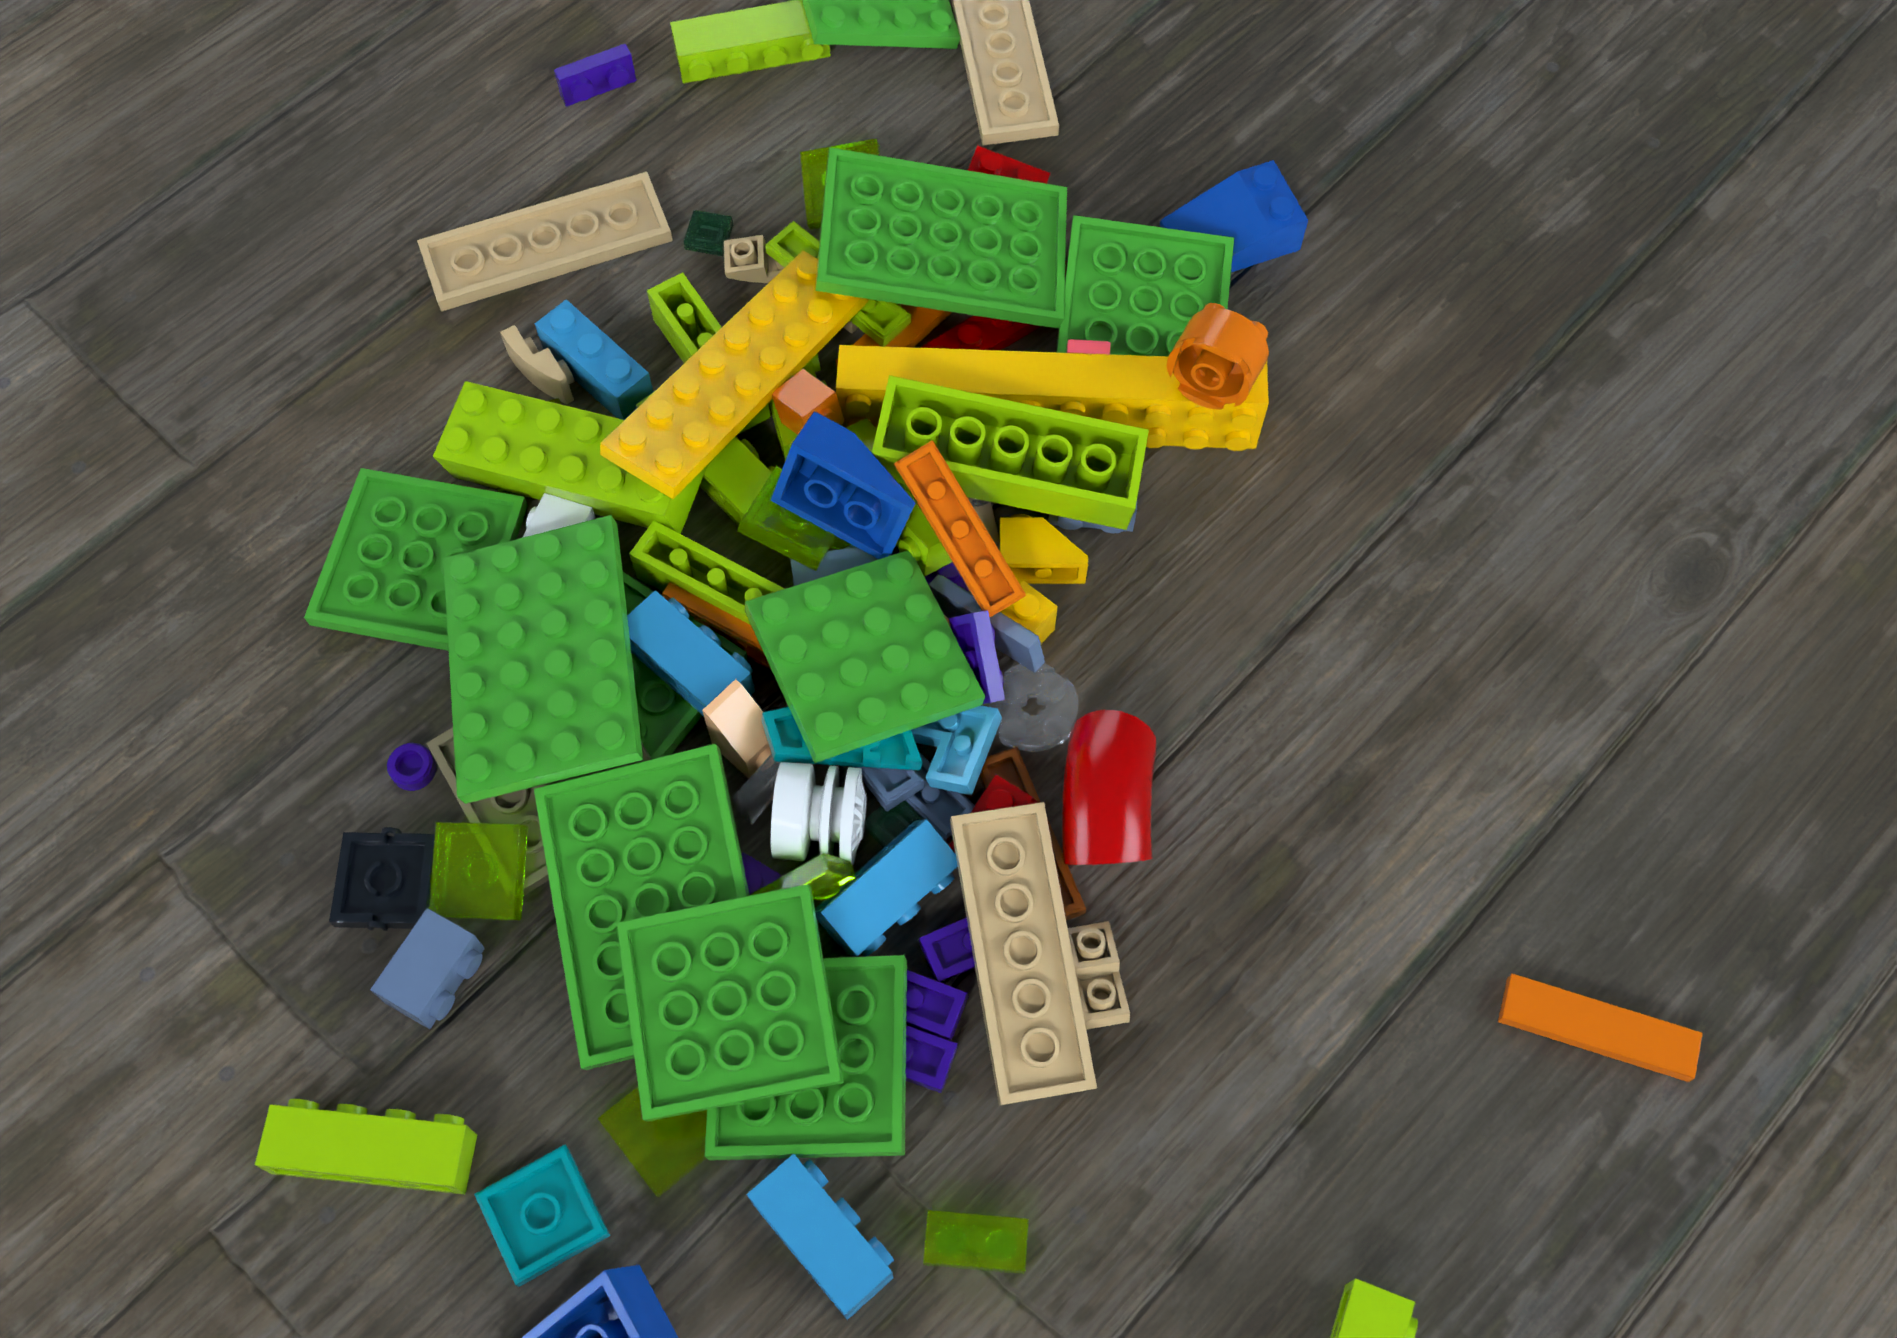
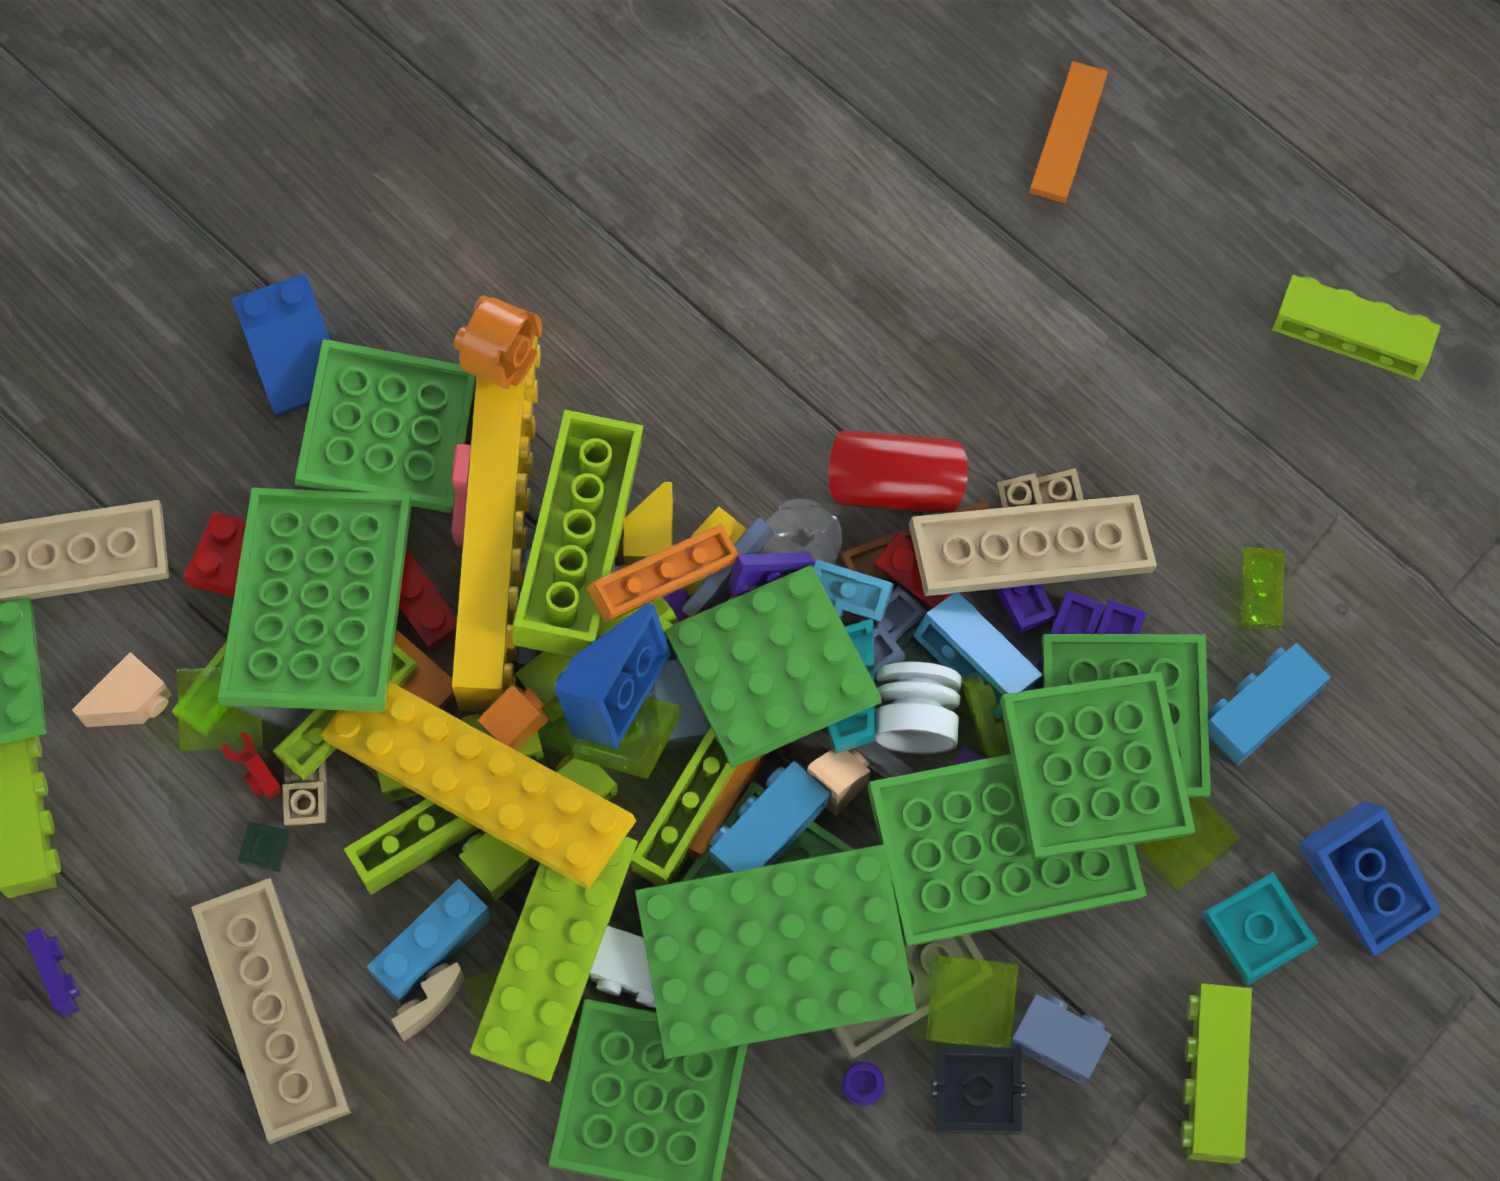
camera: 90 degrees left, 5 degrees up
none -> light nougat slope [72,652,172,727]
none -> red plate [221,731,283,801]

